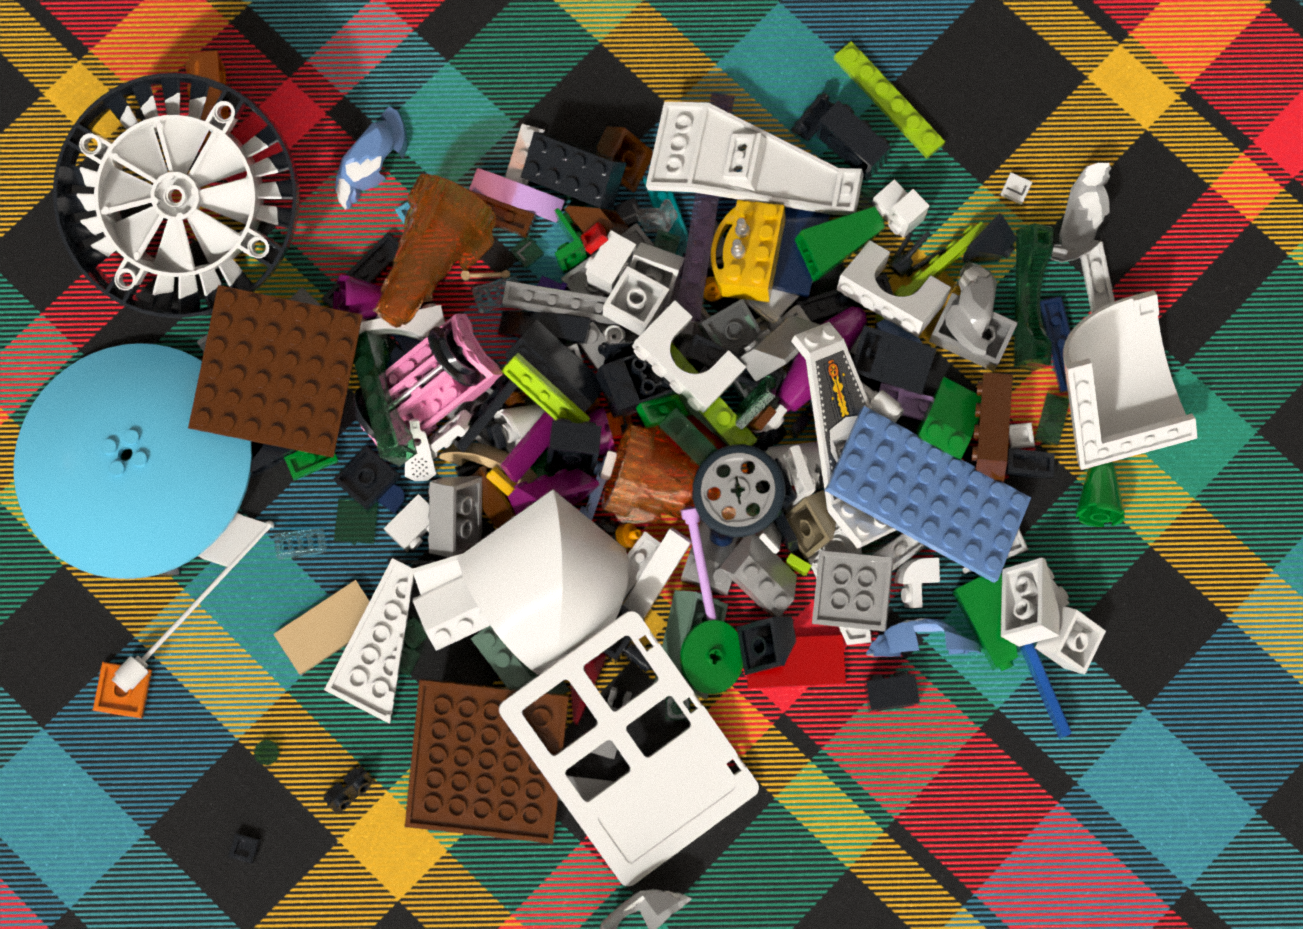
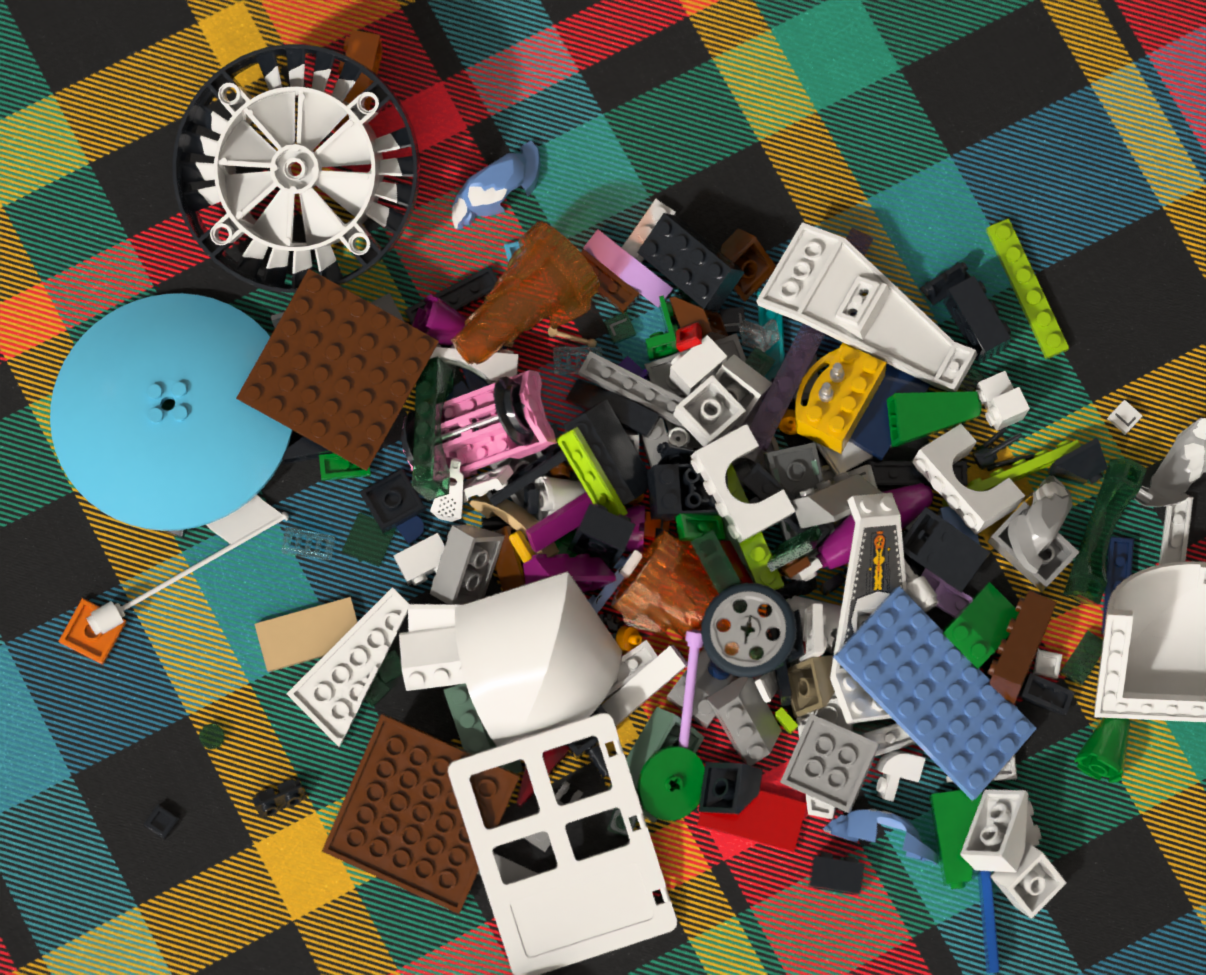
camera: 15 degrees right, 0 degrees up
black hinge [387,558,437,565] -> none

